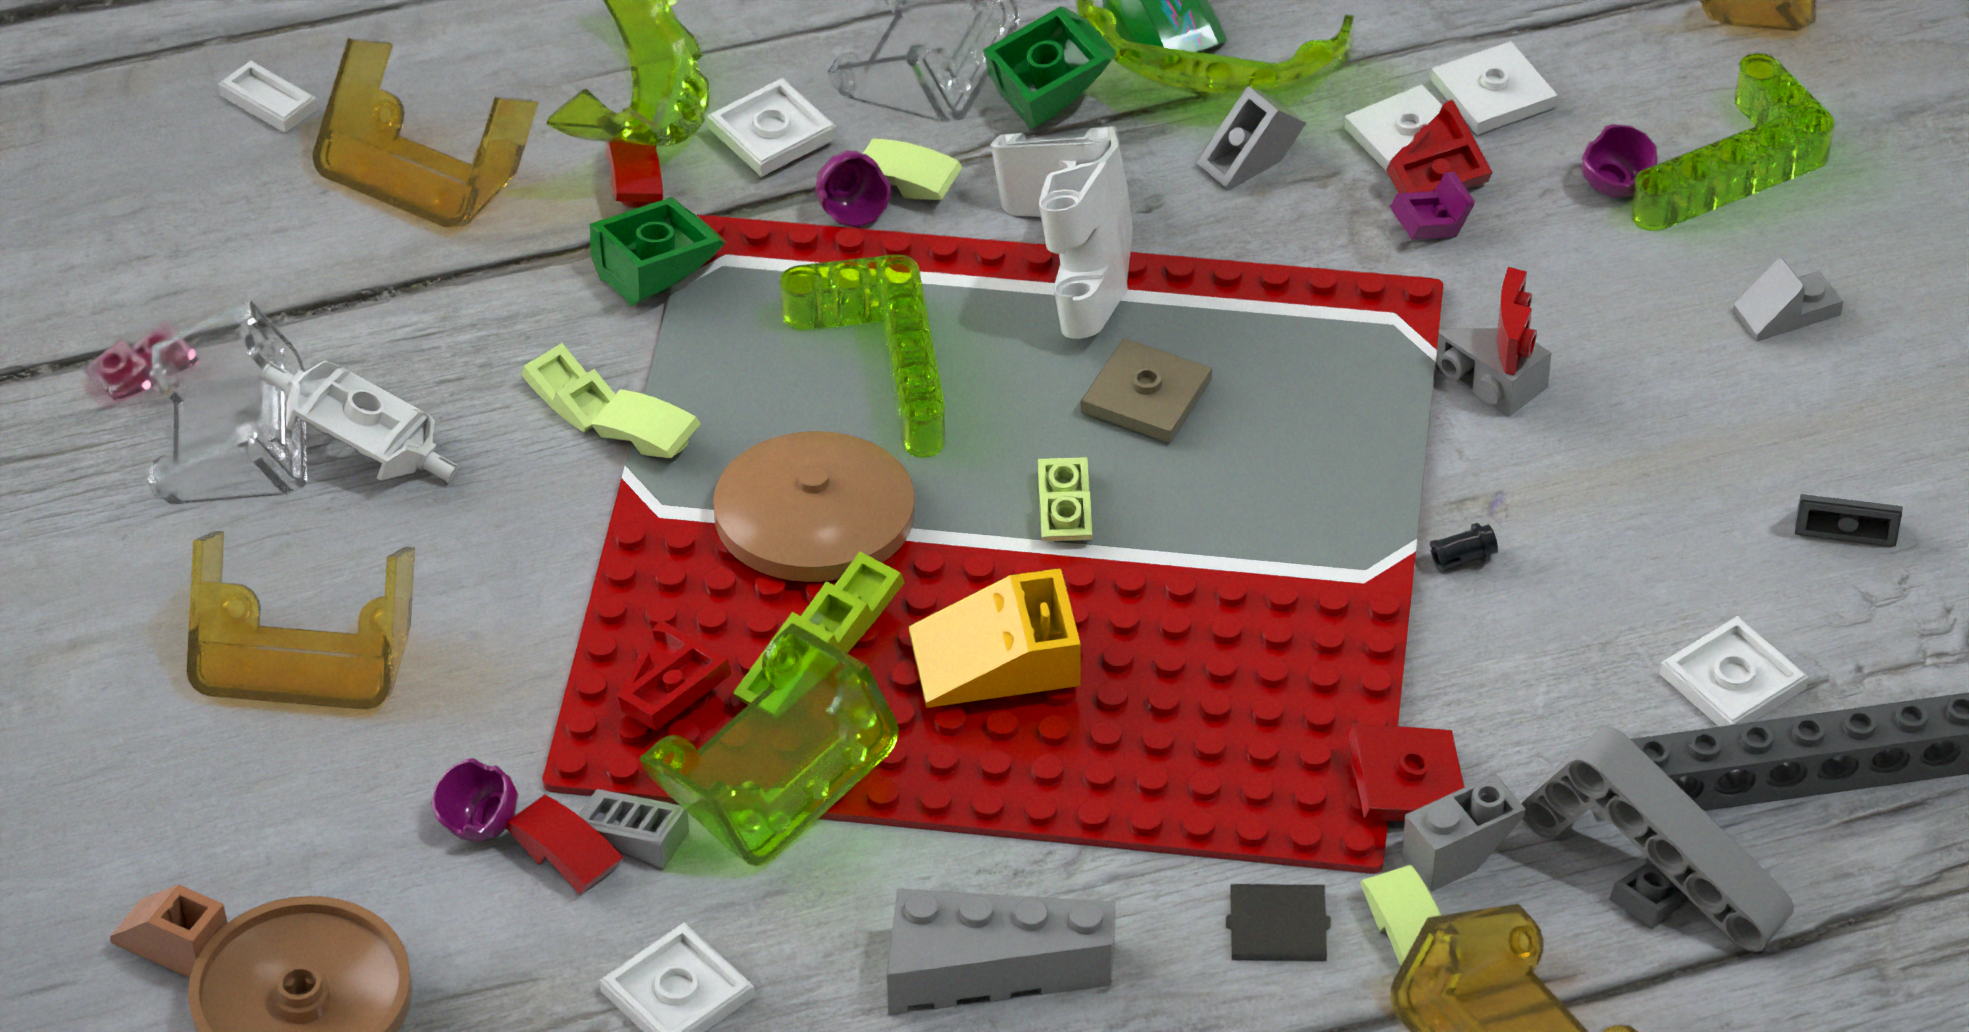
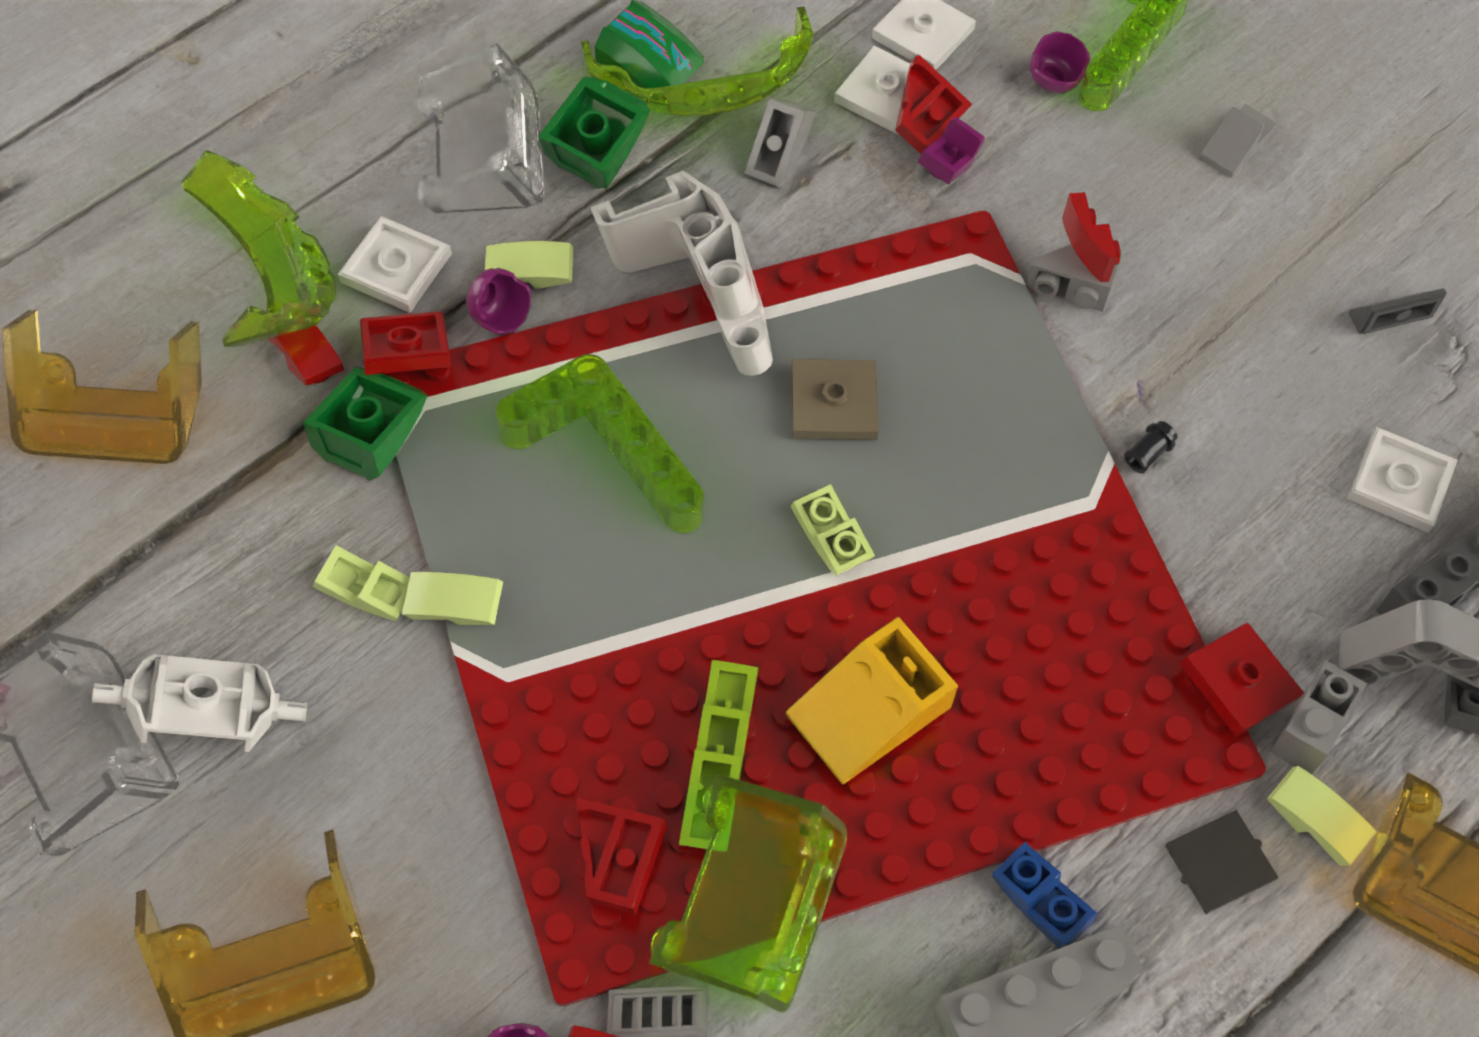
camera: 30 degrees left, 15 degrees up
medium nougat dish [713,431,915,582] -> none
none -> red plate [360,311,451,375]
none -> blue slope [992,842,1097,948]

